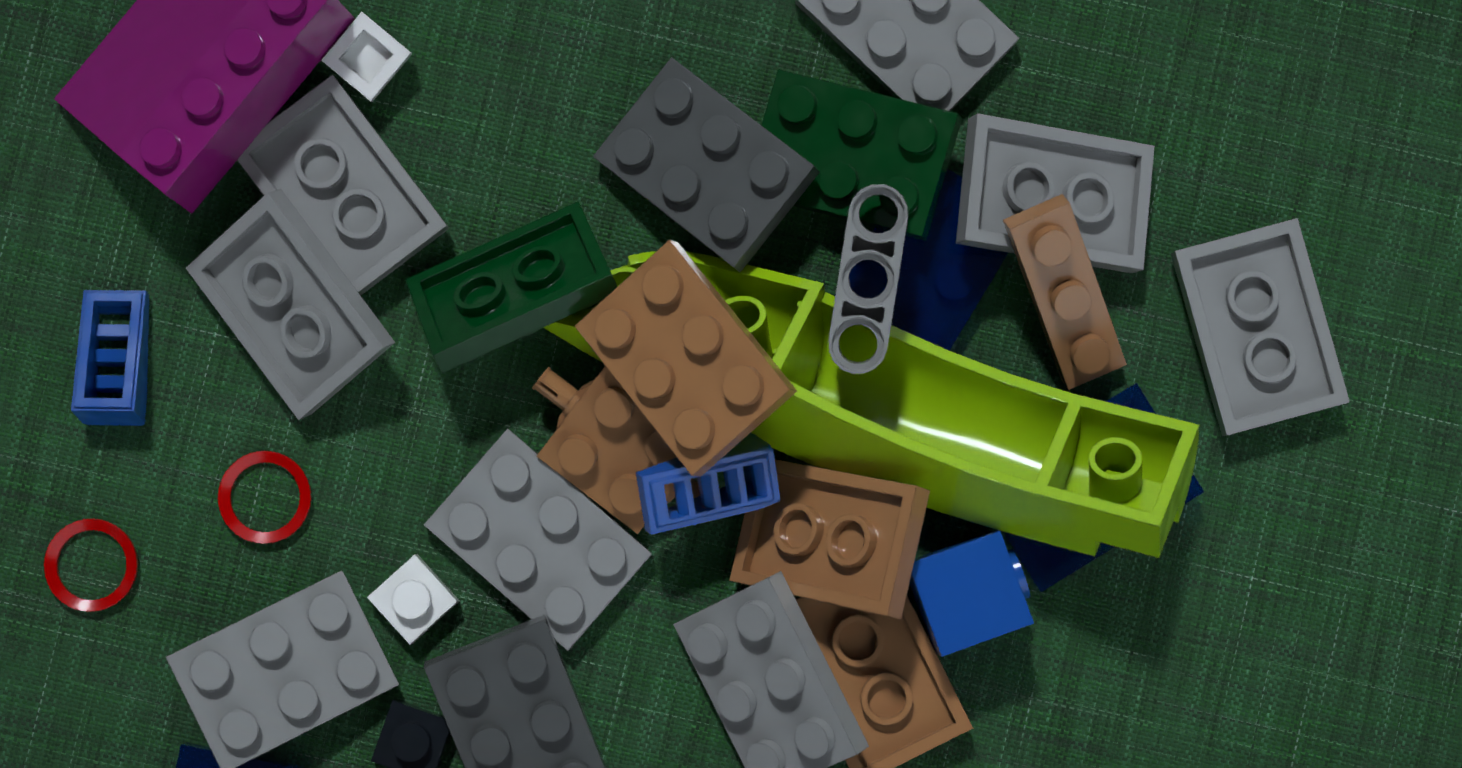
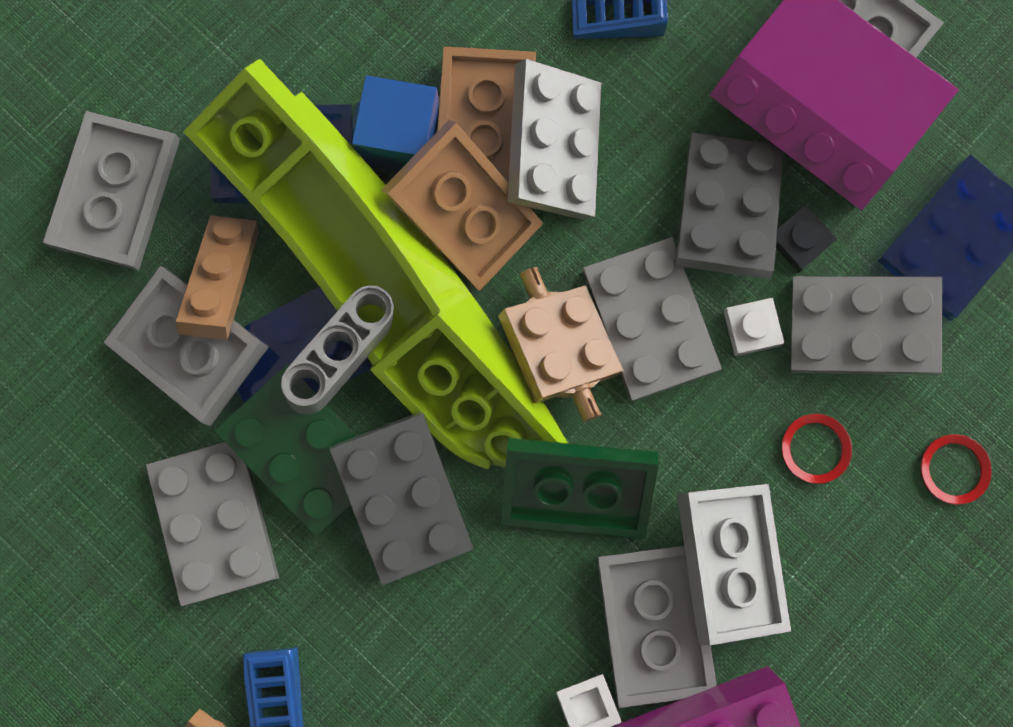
camera: 150 degrees left, 5 degrees down
blue slope [71,290,149,426] -> none
medium nougat plate [575,240,797,477] -> none
blue slope [635,433,780,535] -> none

